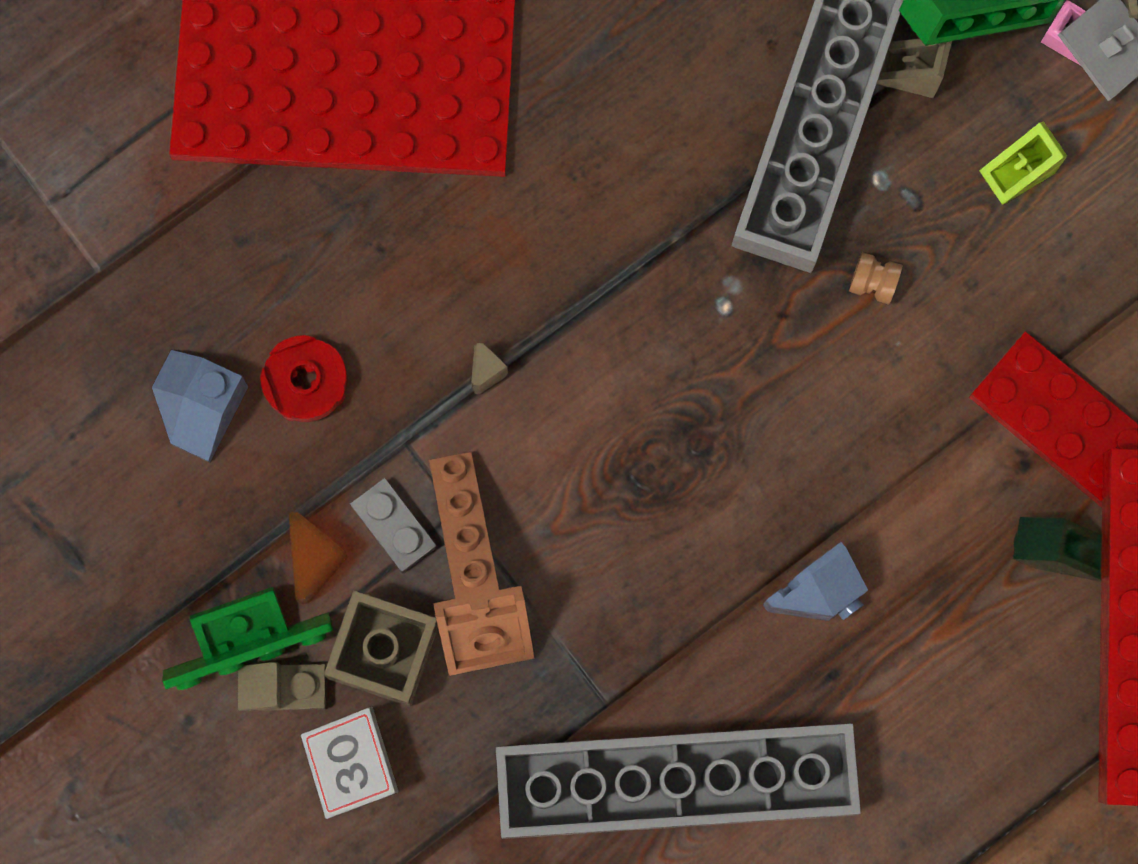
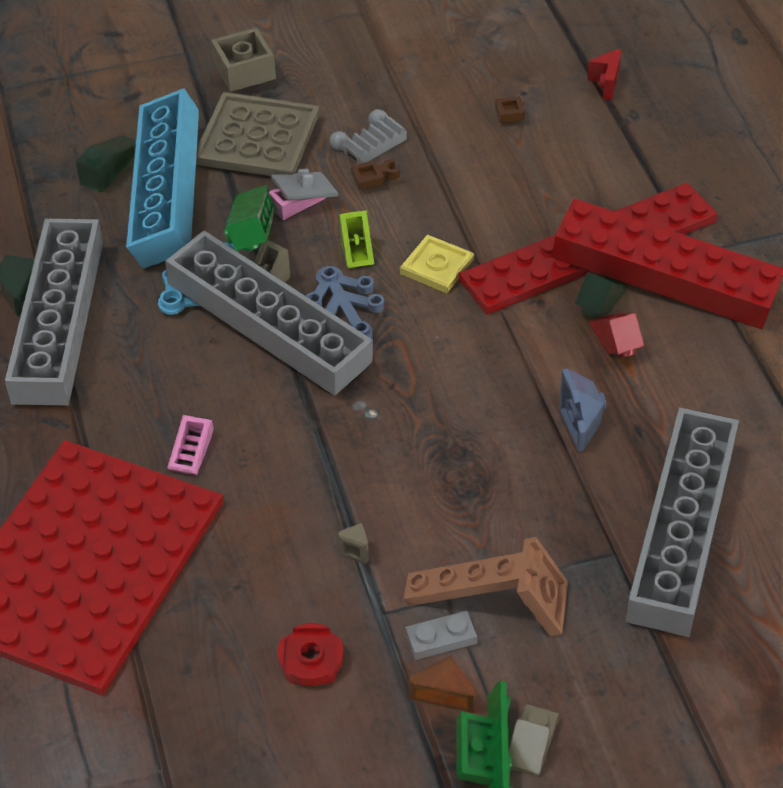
camera: 65 degrees left, 30 degrees down
sand blue slope [152,350,248,463] -> none
light grey piece [301,707,399,819] -> none
dark tan brick [324,590,438,707] -> none
medium nougat wheel [849,252,903,305] -> none
none -> bright pink slope [167,415,214,476]
none -> sand blue plant [306,266,384,339]
none -> light yellow tile [400,235,474,293]
none -> slope [589,313,644,358]

